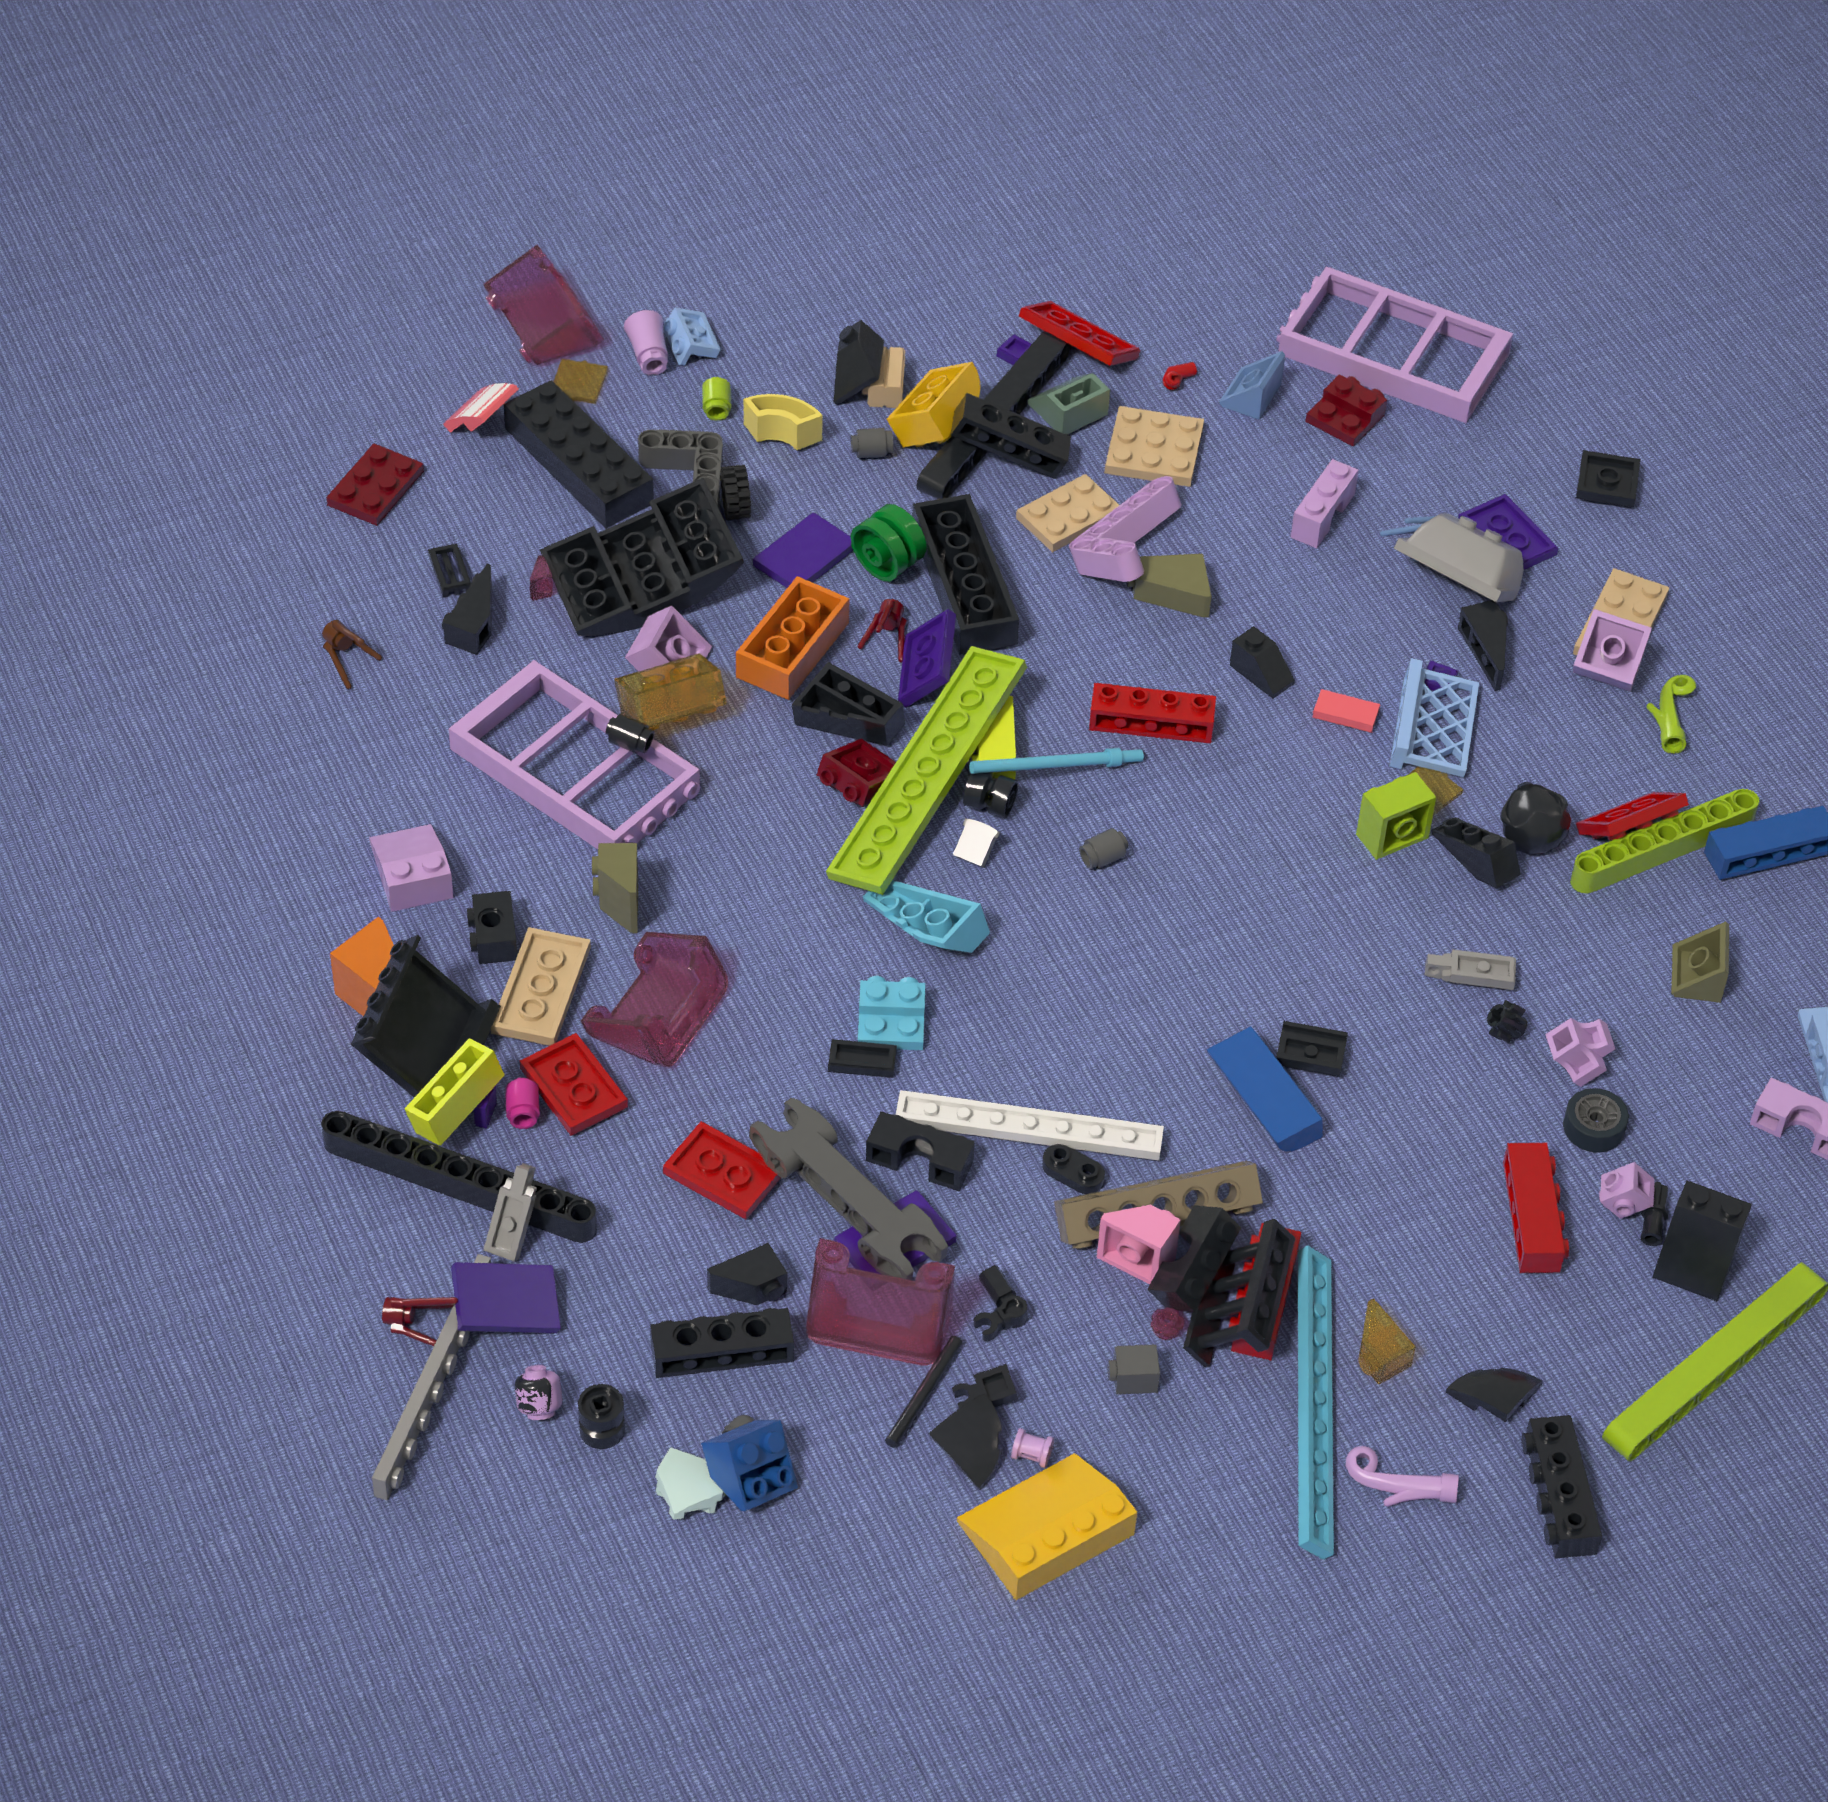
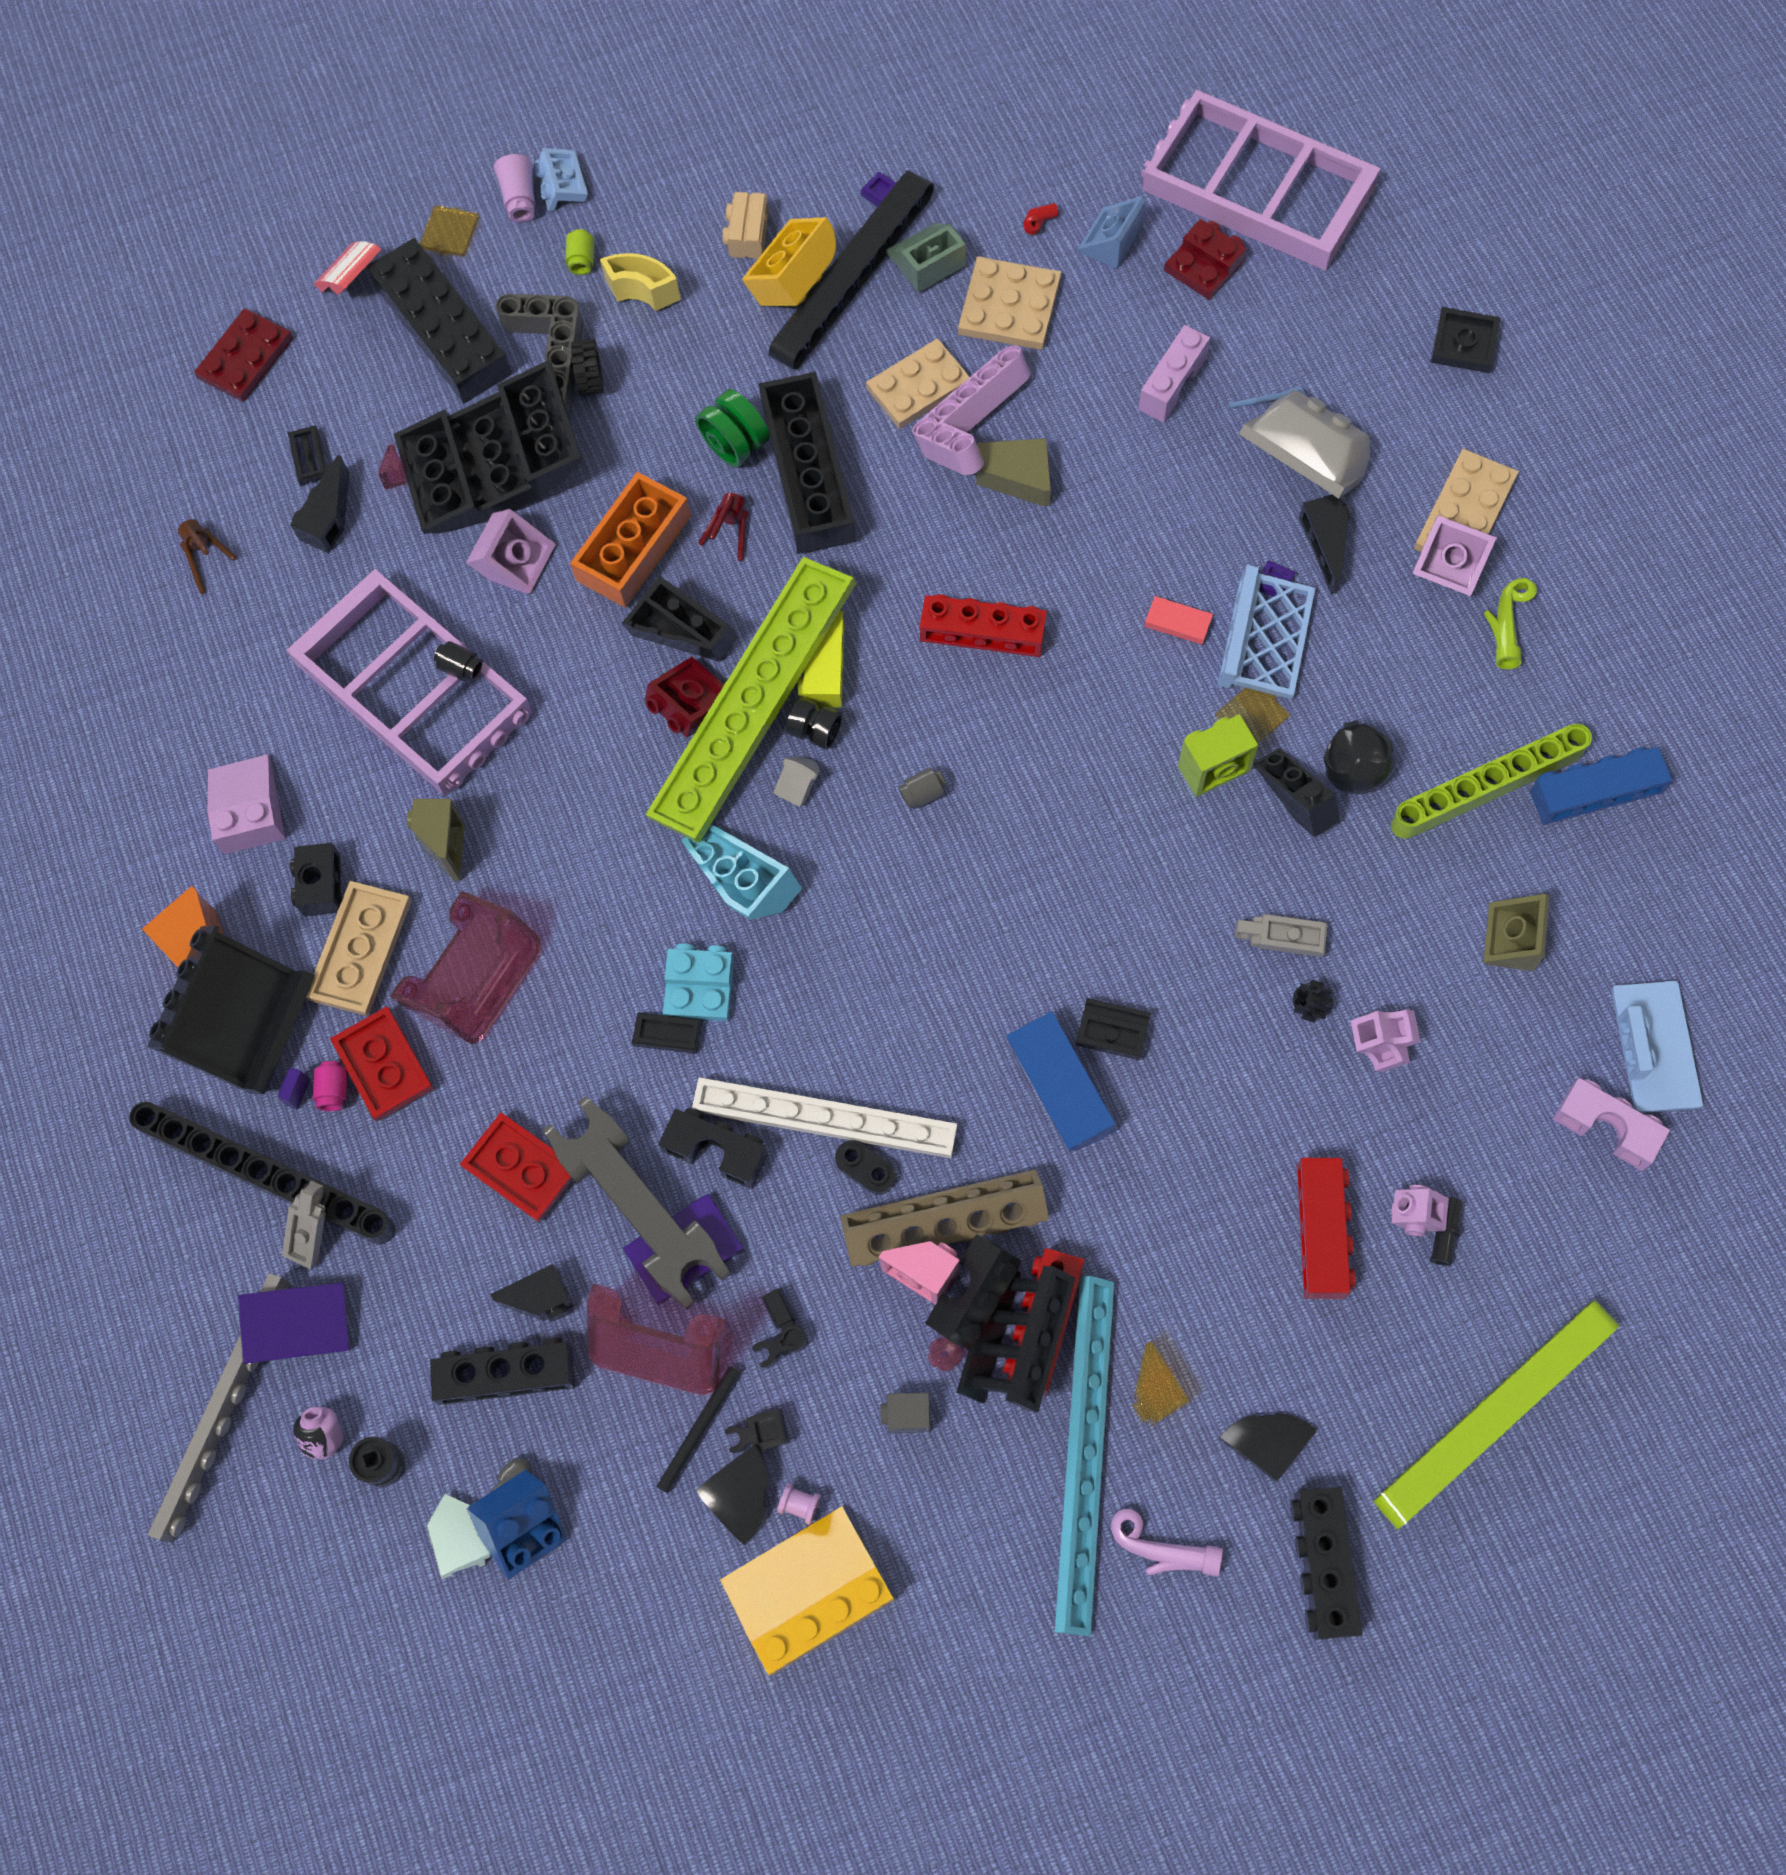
camera: 10 degrees right, 20 degrees up
dark red plant [382,1297,458,1346] -> none
neon yellow brick [404,1038,505,1146] -> none
clear pink windscreen [483,244,605,365] -> none
clear yellow brick [614,653,727,730] -> none
dark purple tile [753,512,853,588] -> none
black slope [833,320,885,405] -> none
dark grey brick [850,428,893,458] -> none
dark purple tile [898,609,956,708] -> none
black brick [951,393,1071,479] -> none
medium azure bar [969,748,1144,774] -> none
red tile [1018,301,1141,366] -> none
black slope [1229,626,1295,699] -> none
dark purple tile [1458,494,1558,570] -> none
black wheel [1563,1088,1629,1153] -> none
red plate [1576,792,1689,840] -> none
black slope [1652,1180,1752,1302] -> none

